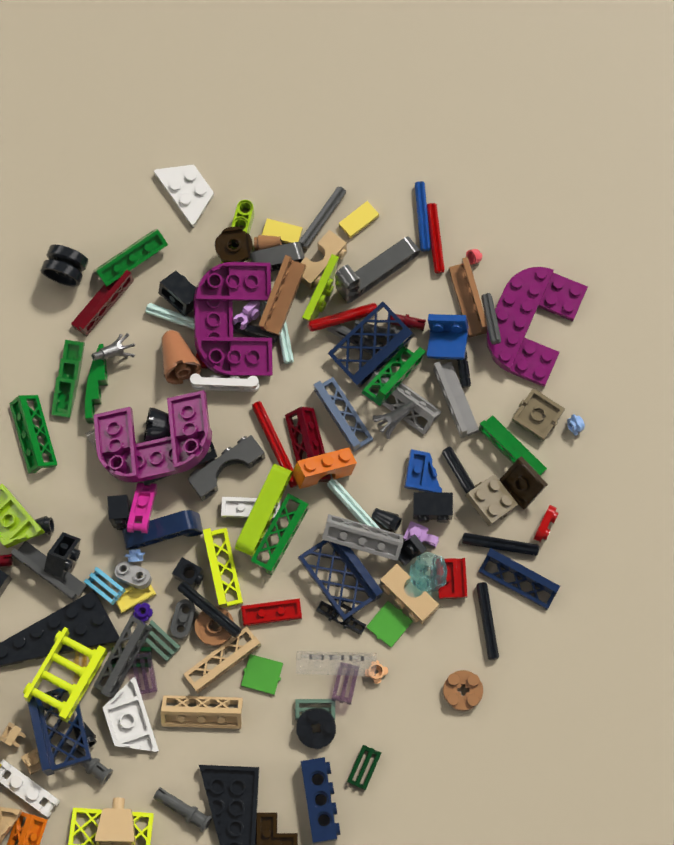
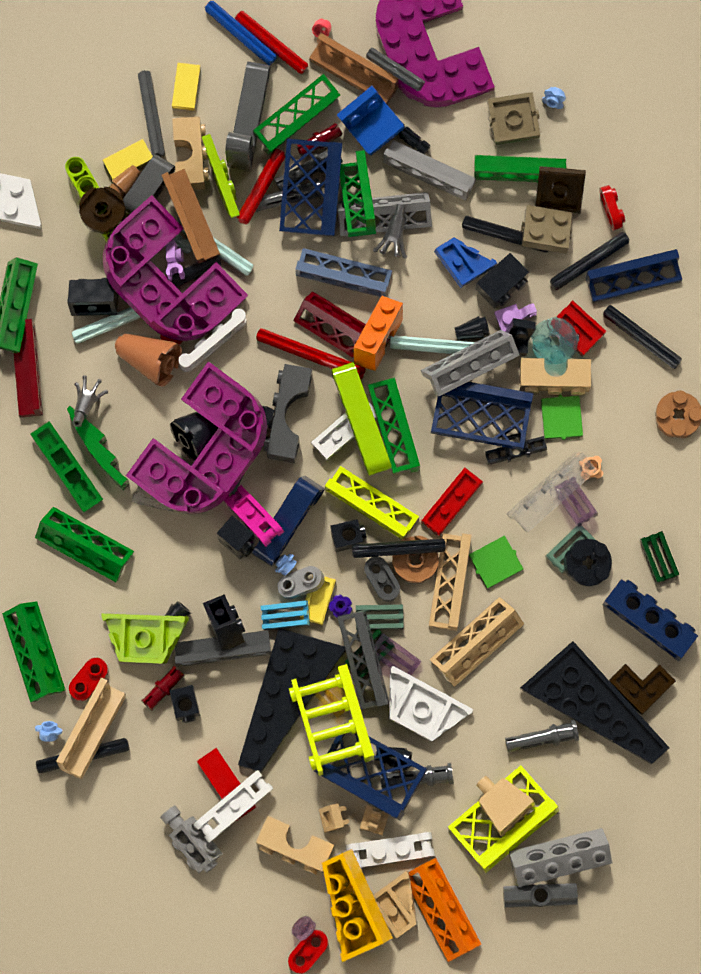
camera: 45 degrees left, 5 degrees up
none -> green fence [253,74,341,155]

